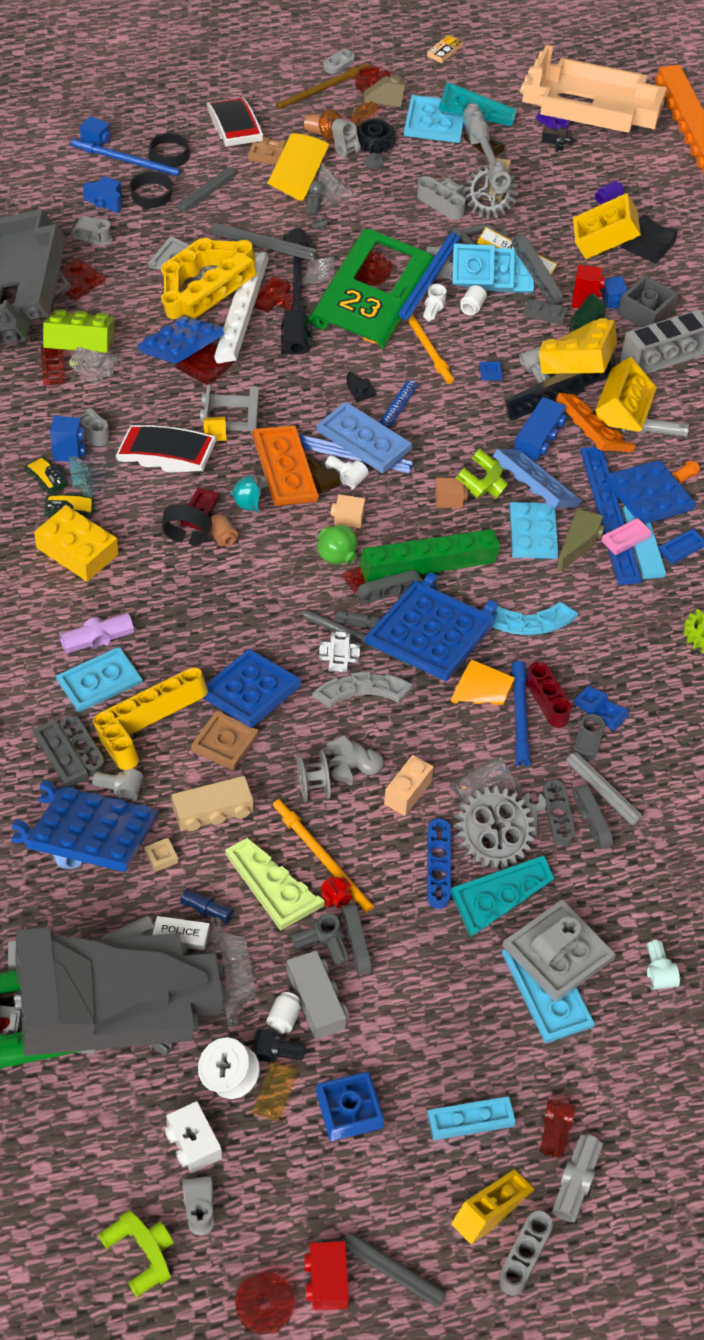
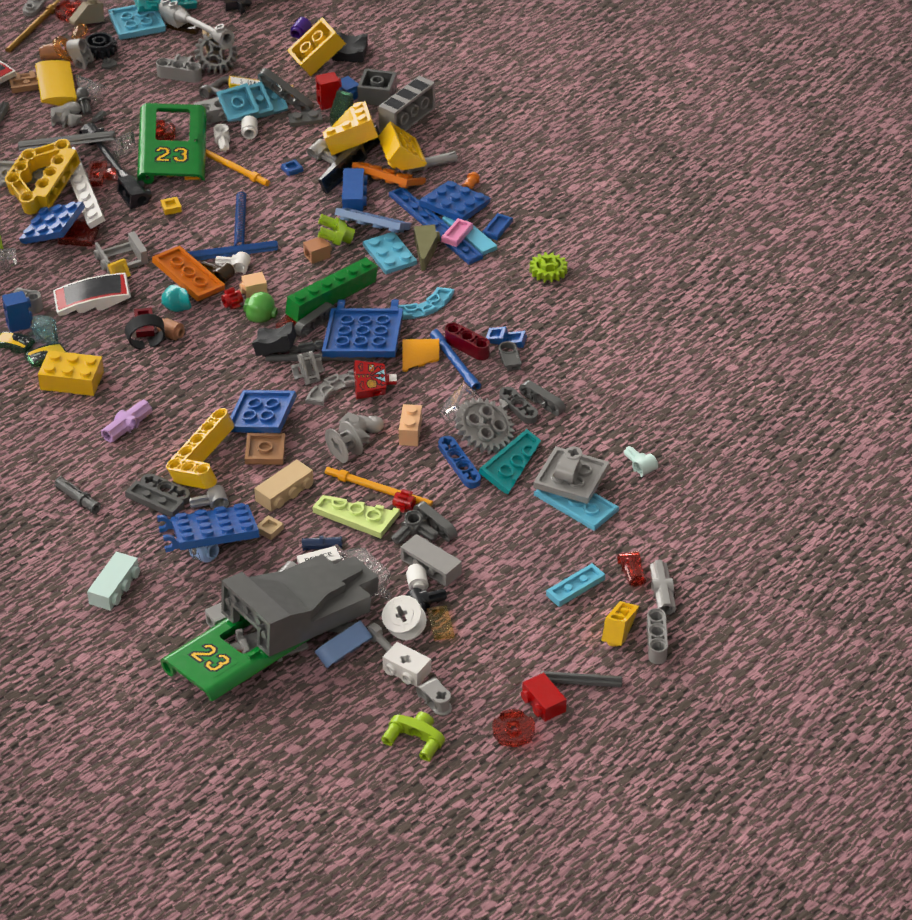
camera: 25 degrees left, 10 degrees down
medium azure tile [56,646,143,713] -> none
blue brick [316,1071,384,1141] -> none
medium blue plate [317,402,412,473] -> none
black plate [346,372,376,402] -> none
blue axle [399,232,460,321] -> none
light grey axle [566,752,642,825] -> none
none -> light grey animal [50,101,82,128]
none -> yellow plate [160,197,182,215]
none -> red gear [221,287,243,309]
none -> black brick [252,322,297,357]
none -> medium blue beam [315,620,373,669]
none -> red torso [354,360,397,400]
none -> light grey bar [367,623,392,652]

